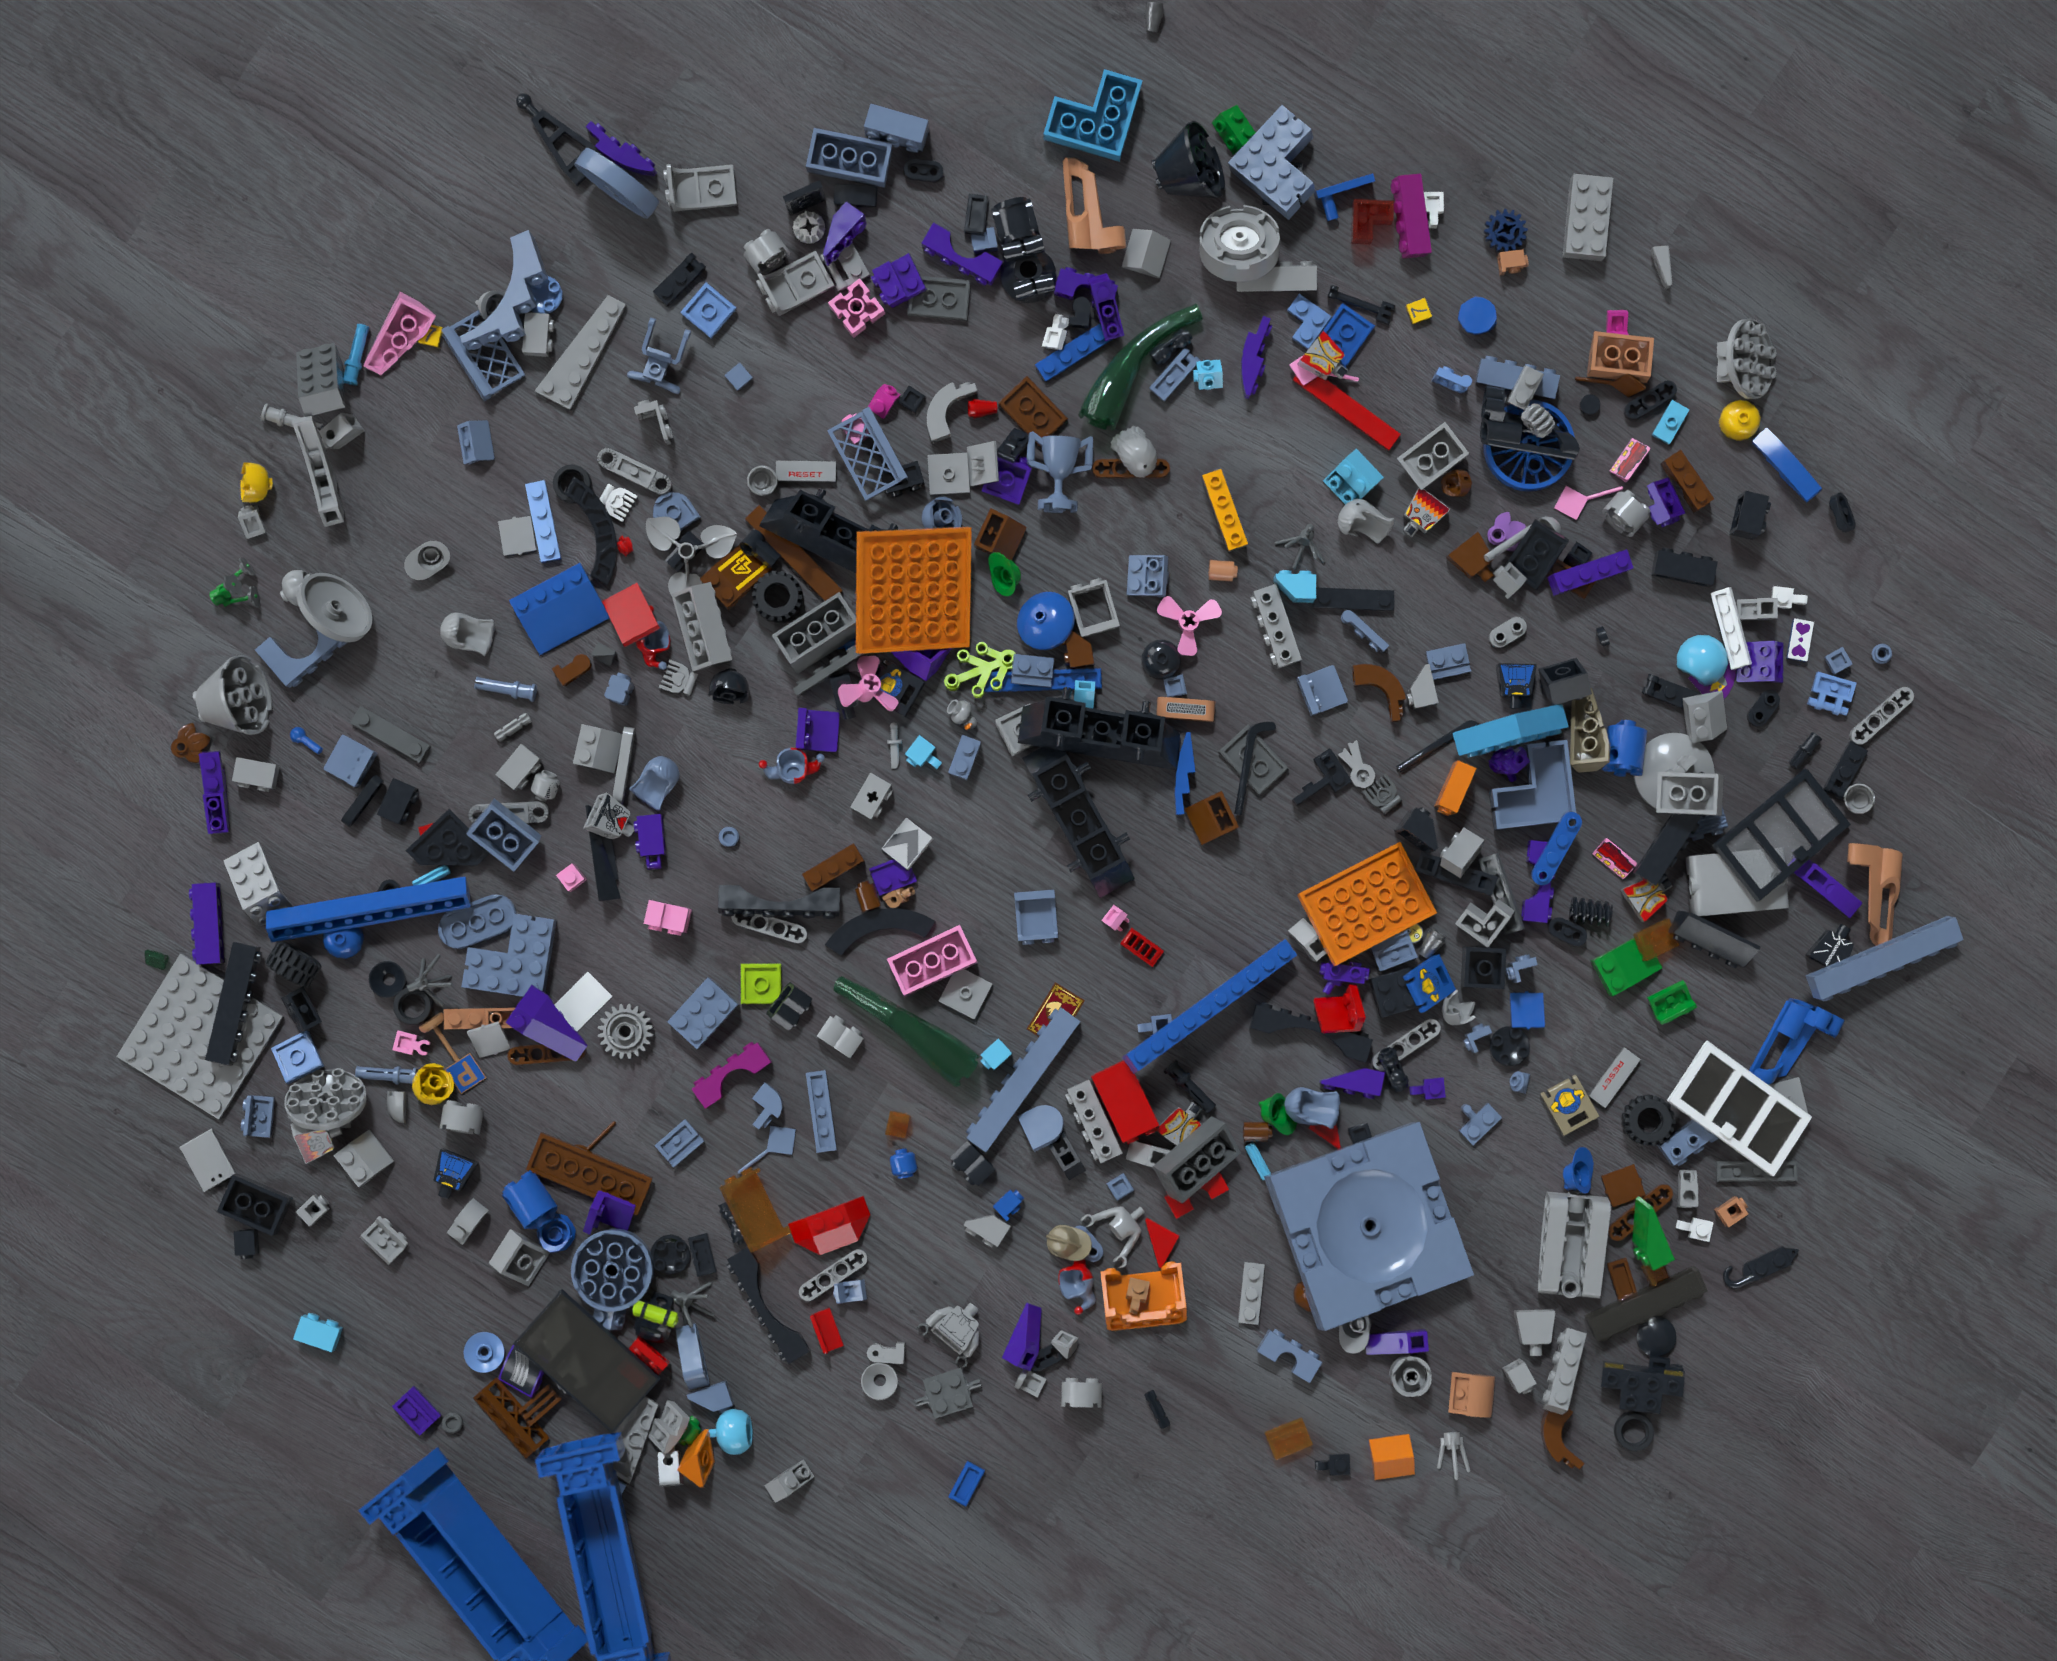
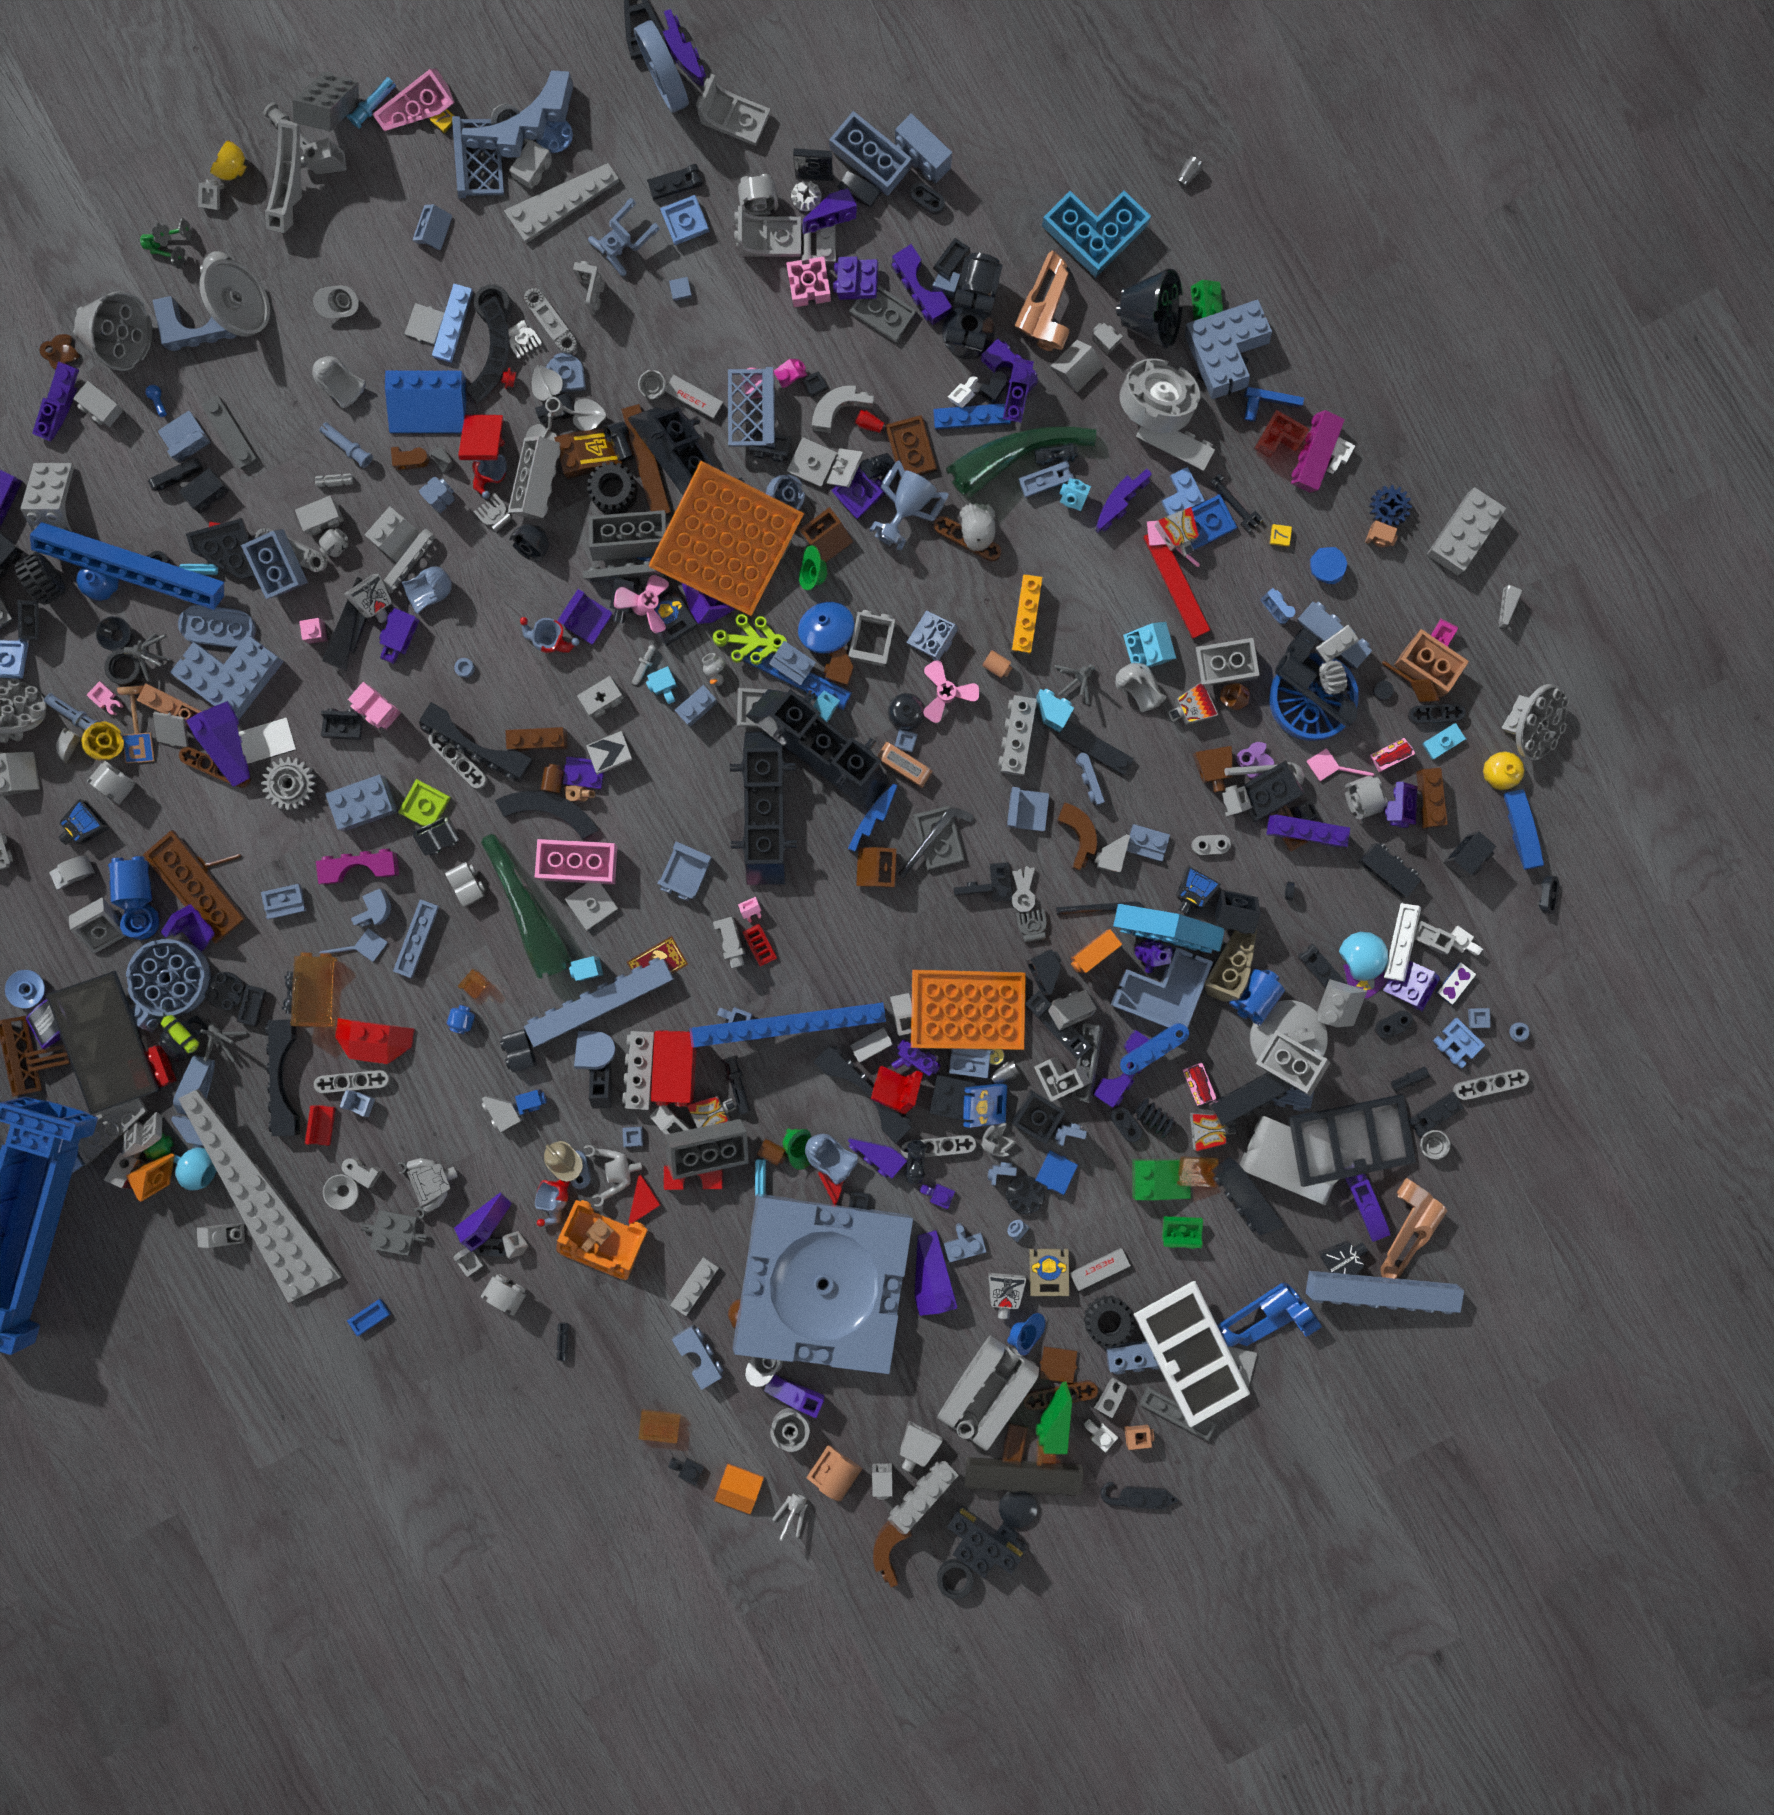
camera: 30 degrees right, 0 degrees up
none -> light grey wing [179,1089,342,1303]
none -> black bracket [321,708,364,740]
none -> light grey hips [713,917,745,968]
none -> light grey slope [850,1027,893,1062]
none -> dark purple wedge [914,1230,957,1316]
none -> light grey torso [988,1273,1026,1319]
none -> light grey brick [1092,323,1123,355]

